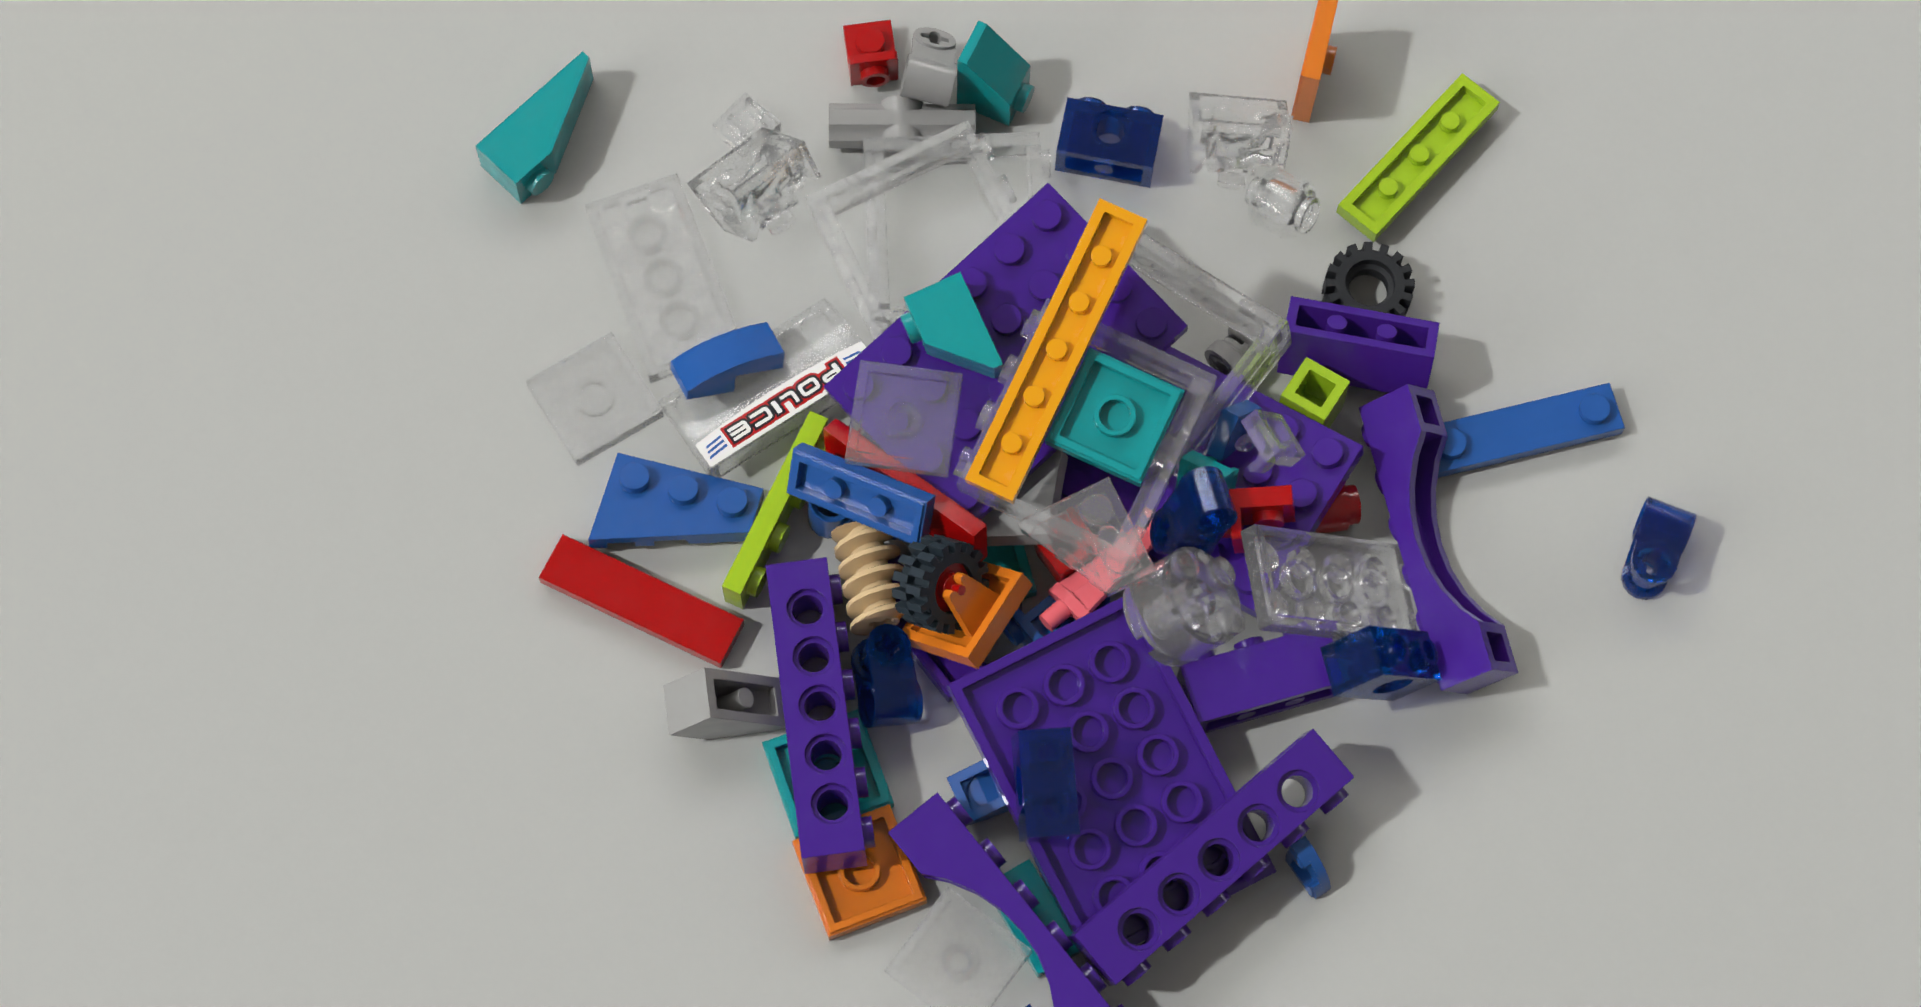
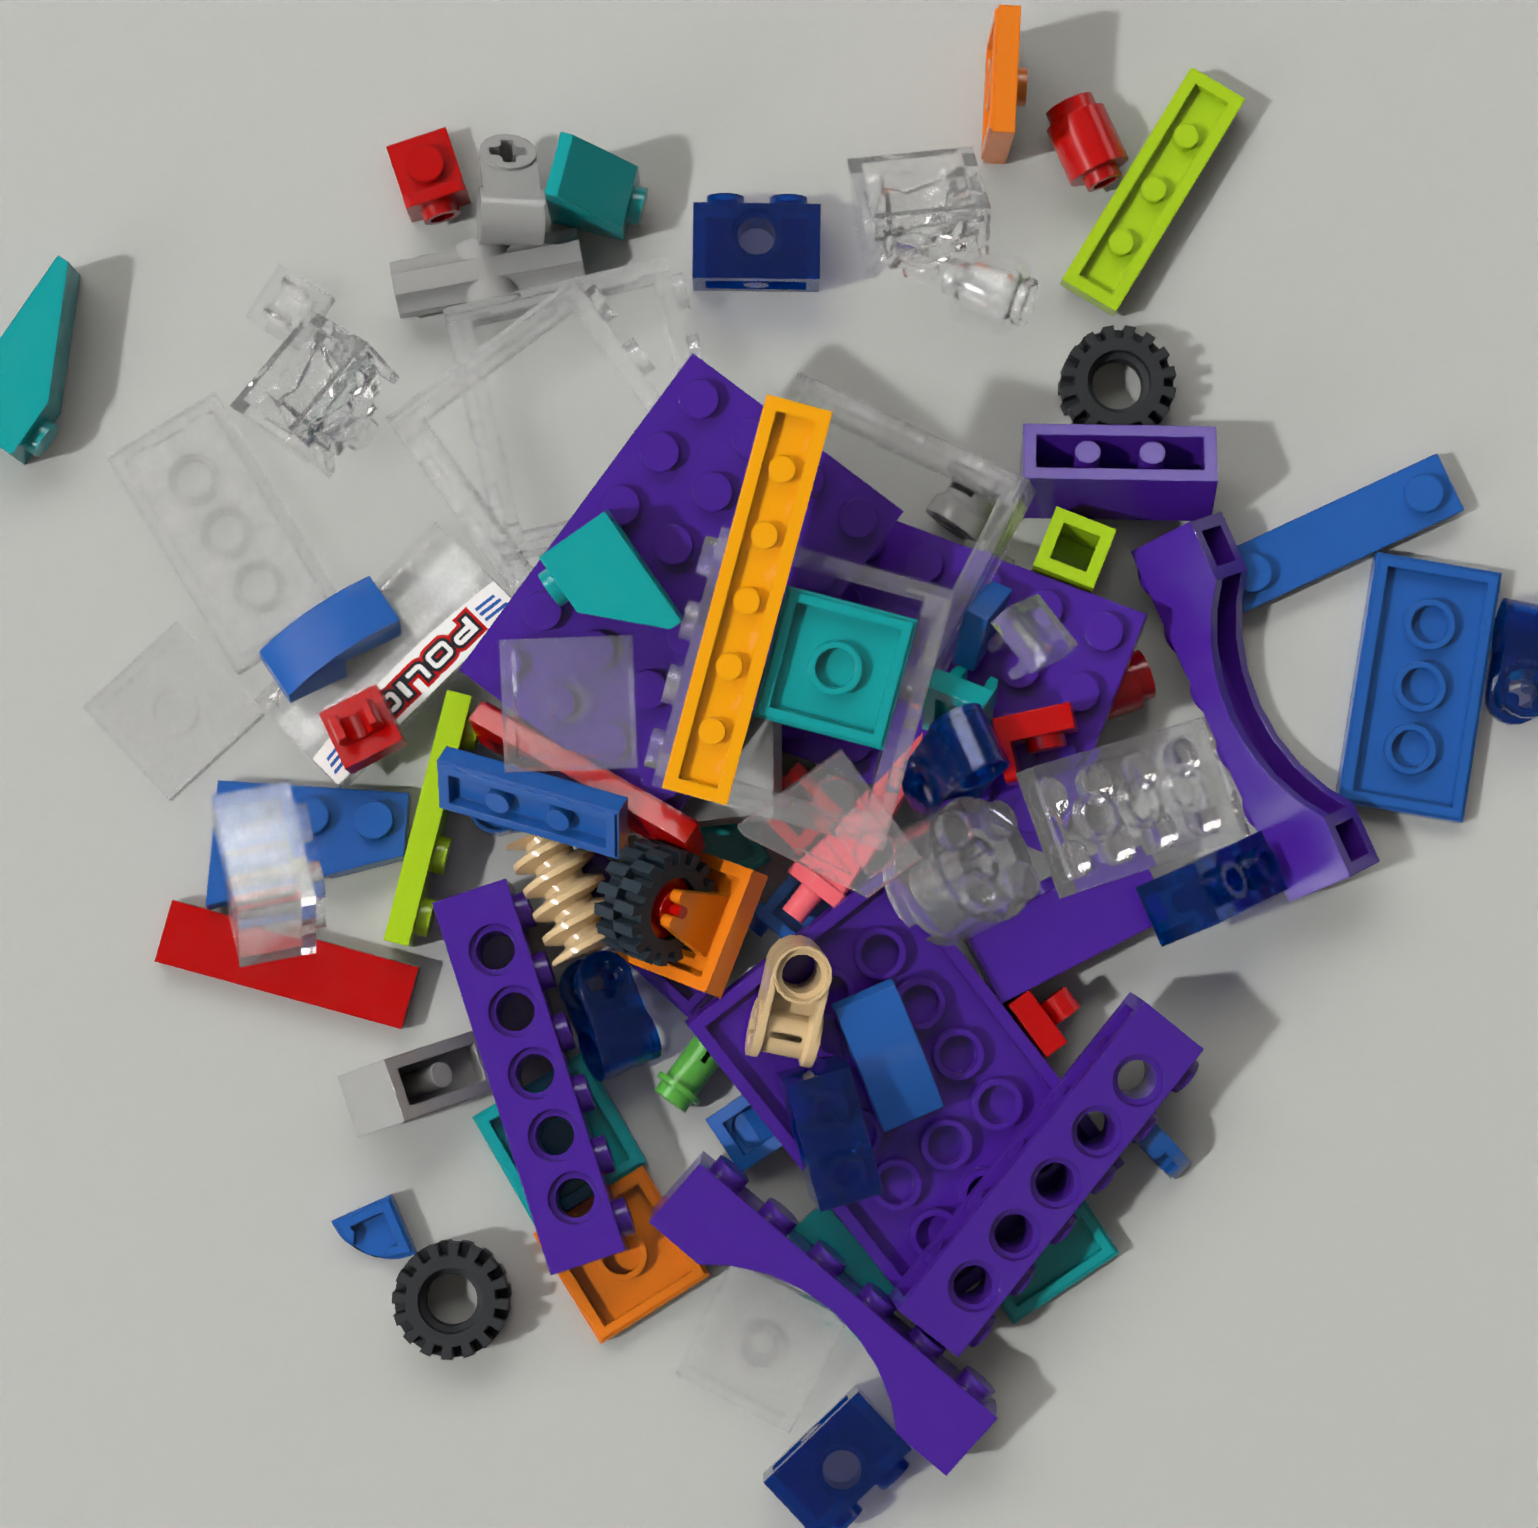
camera: 15 degrees left, 15 degrees up
none -> clear brick [211,782,326,967]
none -> red tile [319,684,408,774]
none -> blue tile [331,1194,417,1260]
none -> black tyre [392,1239,512,1360]
none -> bright green pin [654,1036,719,1113]
none -> tan piece [745,935,832,1068]
none -> blue slope [831,978,944,1133]
none -> teal tile [1000,1200,1119,1324]
none -> red tile [1003,987,1080,1057]
none -> red brick [1046,92,1129,192]
none -> blue tile [1335,552,1502,824]

